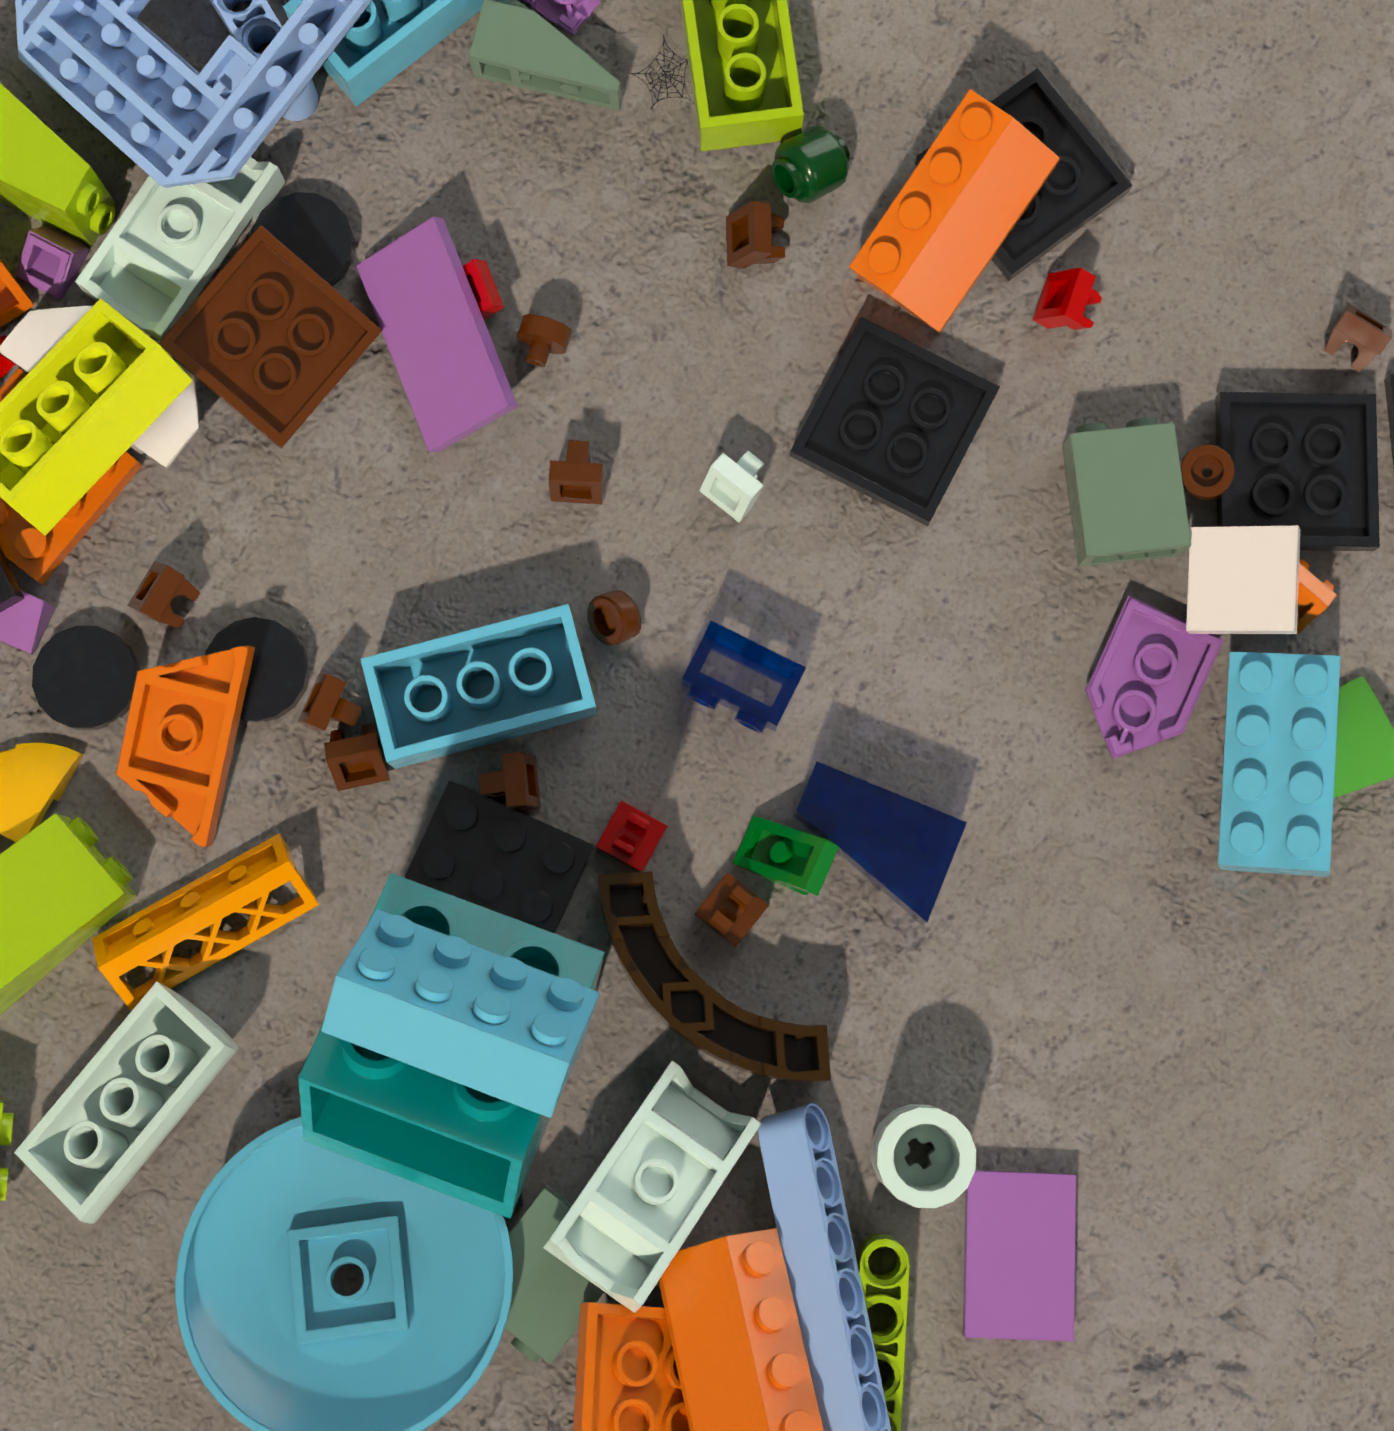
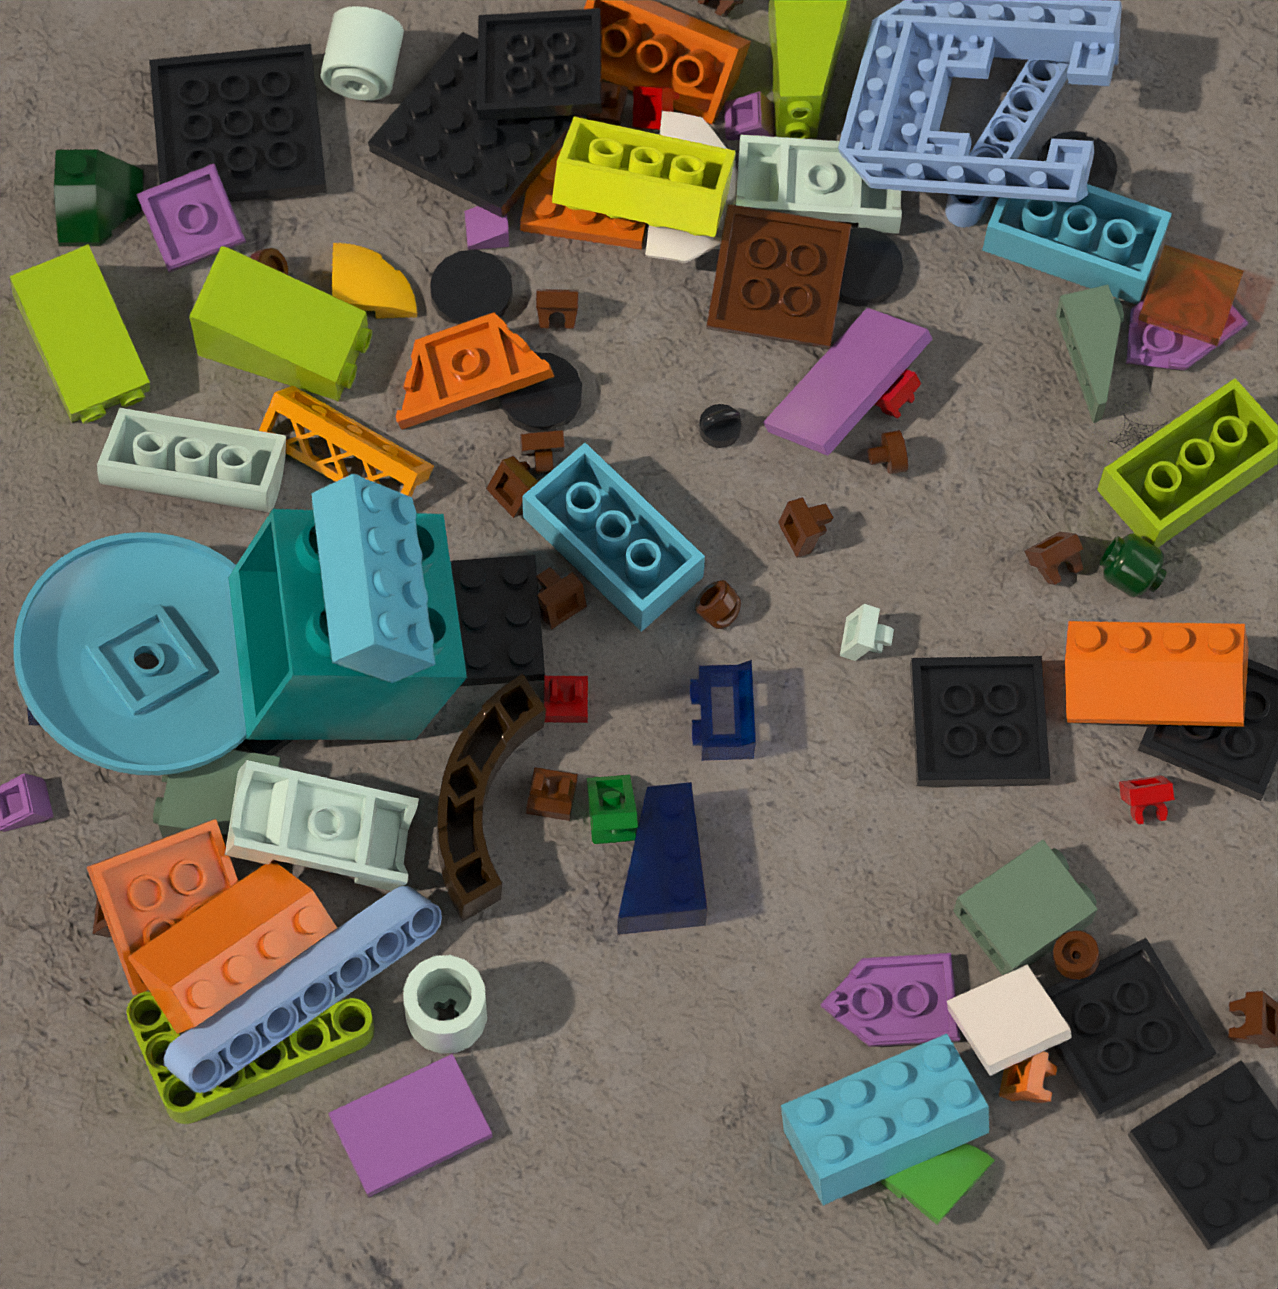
camera: 60 degrees right, 15 degrees down
none -> black tile [699,404,742,448]

